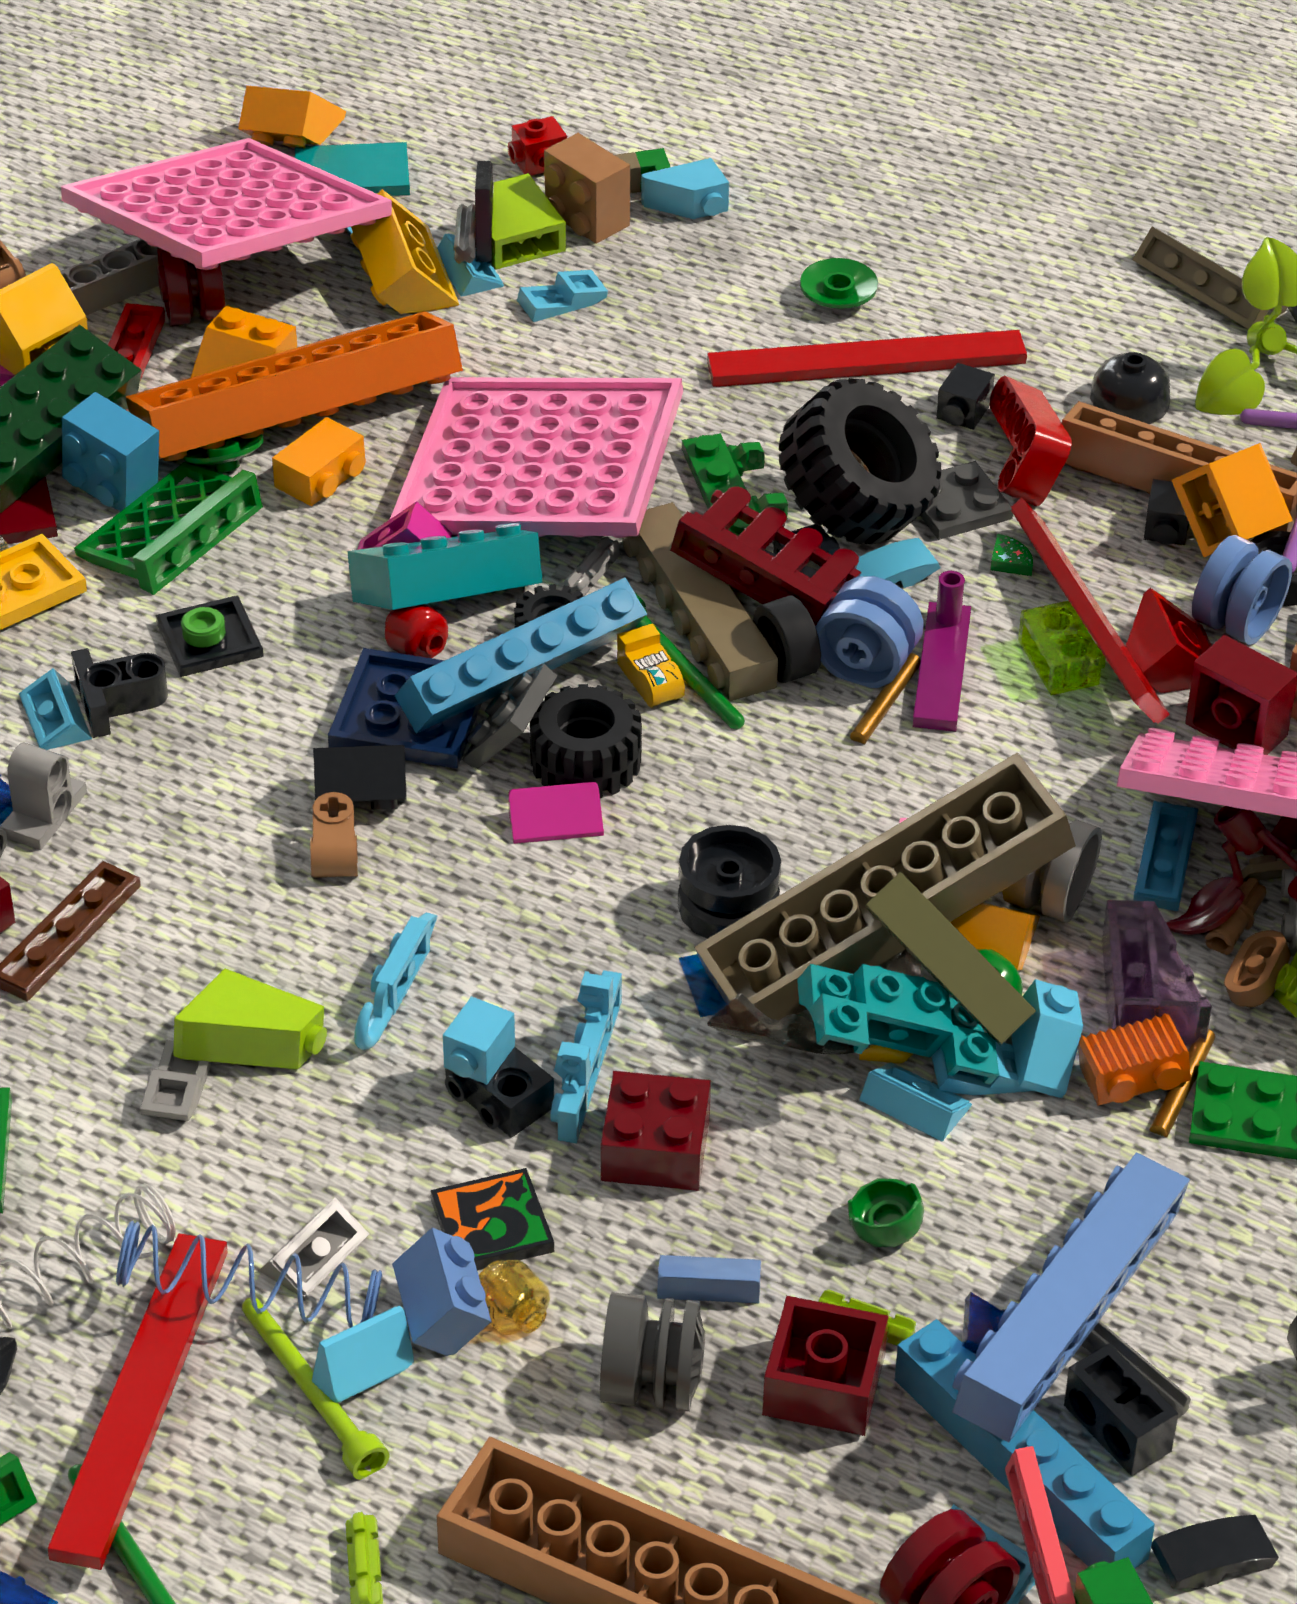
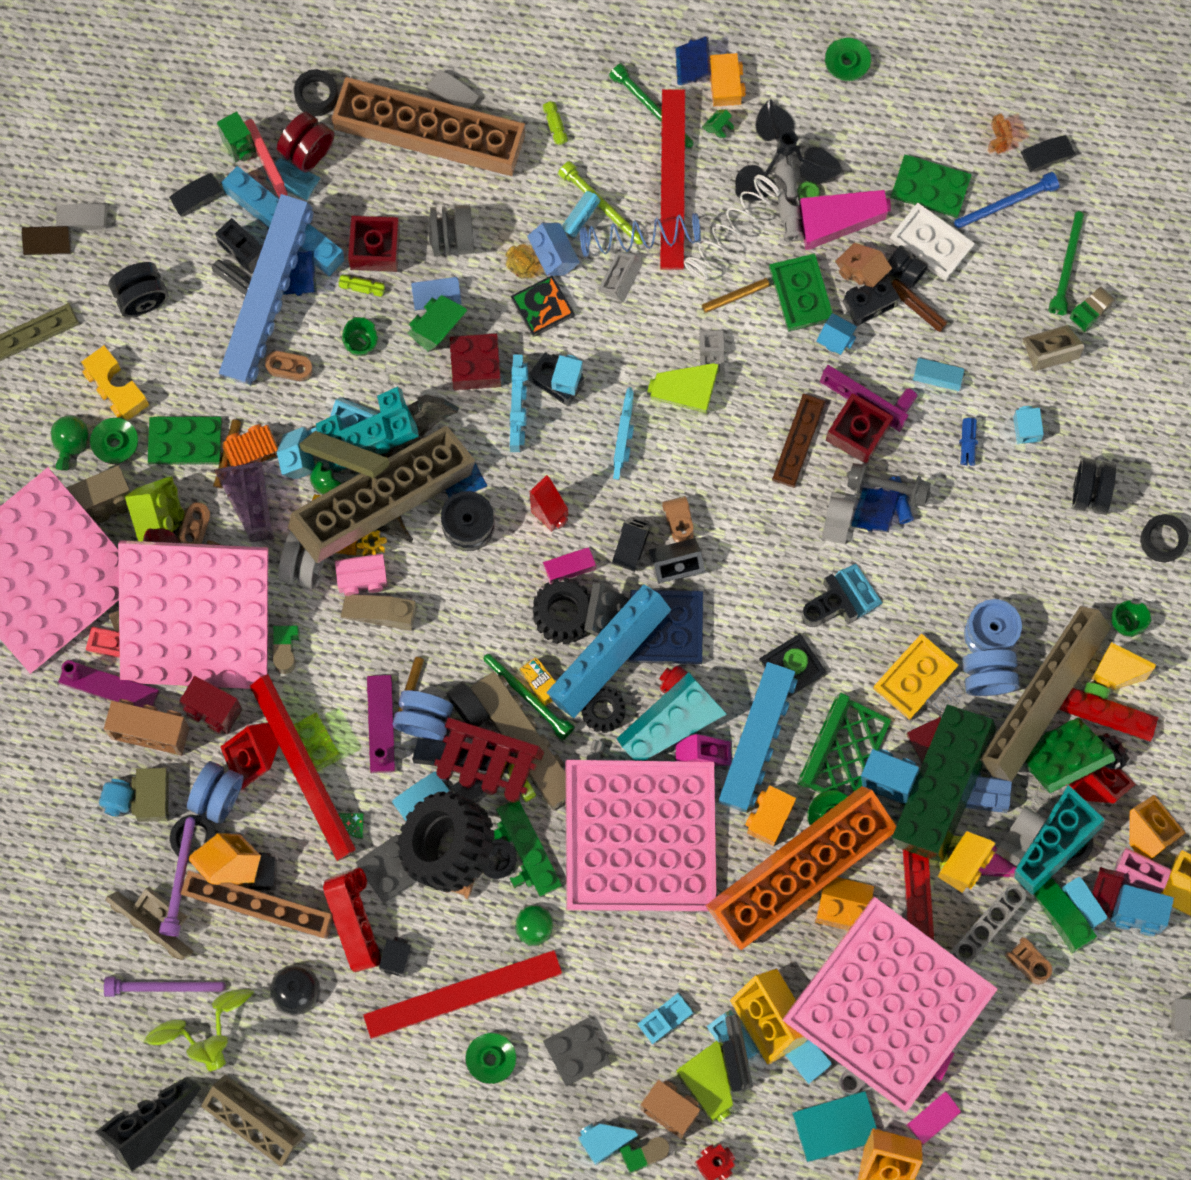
camera: 170 degrees right, 30 degrees up
none -> medium nougat plate [265,351,313,381]
none -> leg [273,626,300,674]
none -> dark tan slope [341,595,417,631]
none -> green slope [407,295,467,352]
none -> black gear [482,839,517,879]
none -> green hair [515,905,553,946]
none -> red slope [529,475,569,532]
none -> dark grey plate [543,1018,611,1087]
none -> black tile [612,517,653,572]
none -> pearl gold bar [701,278,770,313]
none -> dark azure brick [718,662,798,813]

